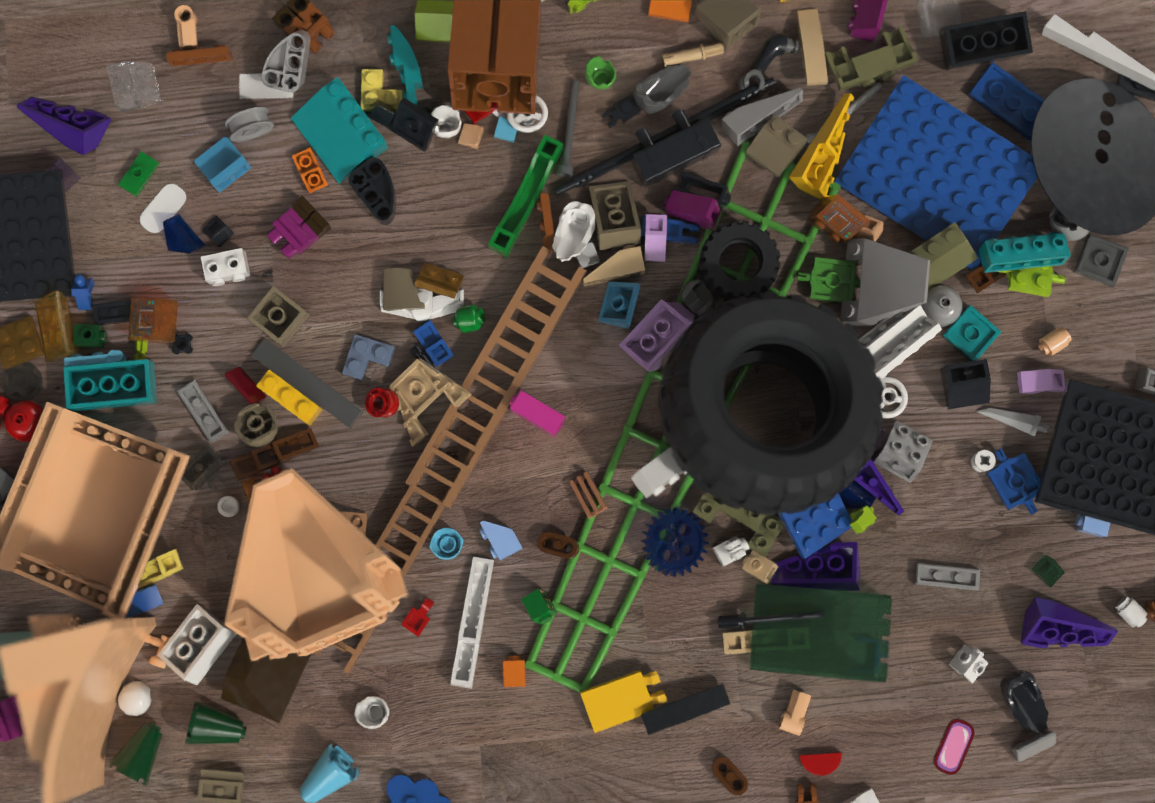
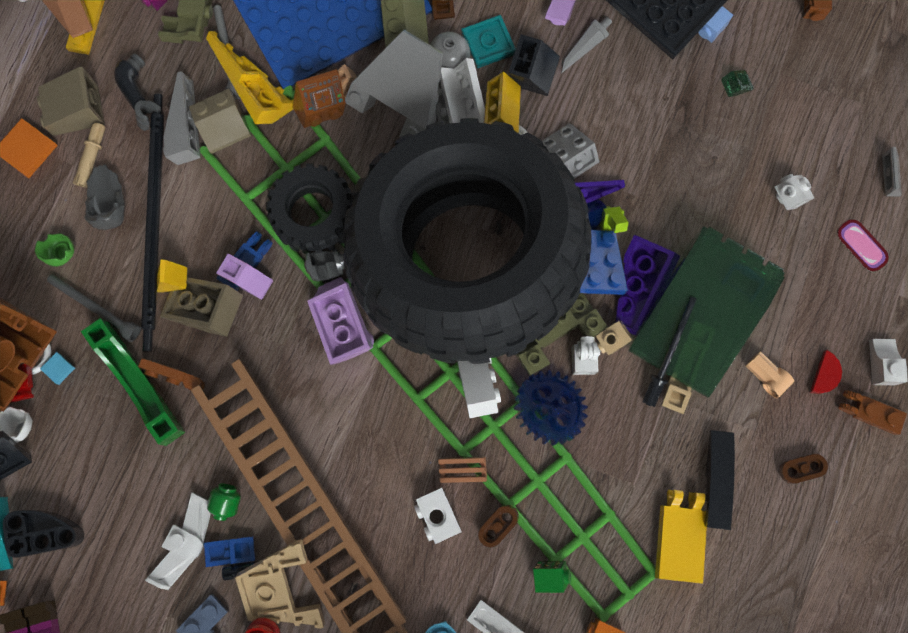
camera: 65 degrees left, 5 degrees down
dark tan slope [383,268,425,311] -> none
pearl gold plate [415,263,464,299] -> none
light nougat slope [458,123,484,149] -> none
light blue slope [479,521,523,561] -> none
white piece [507,96,548,133] -> none
dark pink brick [509,390,565,438] -> none
white hair [552,201,596,262] -> none
light grey slope [575,242,601,270] -> none
tan slope [583,245,645,287] -> none
dark azure slope [598,281,640,329] -> none
black plate [602,94,641,128] -> none
black piece [631,109,721,188] -> none
magenta slope [664,190,721,231] -> none
black window [674,171,731,211] -> none
tan slope [797,9,828,86] -> none
bright green plate [797,257,861,303] -> none
light grey tile [914,563,980,591] -> none
white wheel [971,450,996,472] -> none
blue plate [986,448,1040,515] -> none
black hair [1000,670,1049,735] -> none
dark purple wedge [1021,597,1118,648] -> none
white brick [1115,596,1148,628] -> none
none -> yellow slope [157,259,187,293]
none -> white brick [414,488,462,544]
none -> yellow brick [484,71,521,133]

